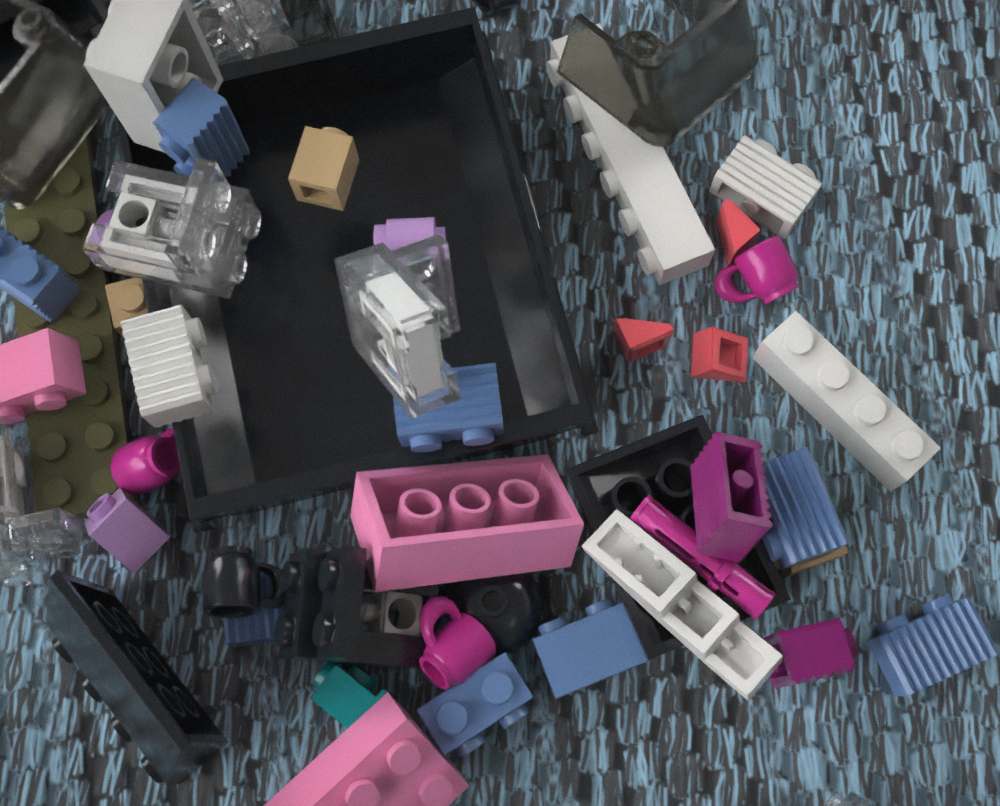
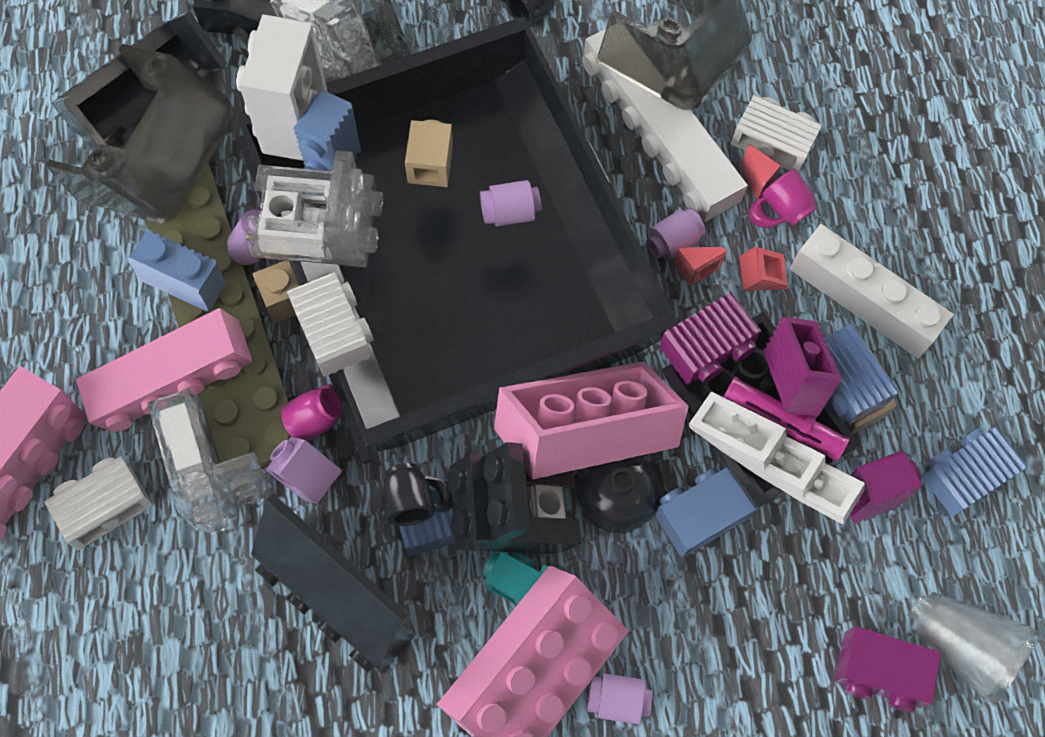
camera: 15 degrees left, 5 degrees down
clear brick [334,234,461,419] -> none
medium blue brick [391,363,504,452] -> none
medium blue brick [417,652,533,759] -> none
dark pink piece [419,595,496,690] -> none
none -> lavender brick [646,208,706,261]
none -> magenta brick [659,292,761,385]

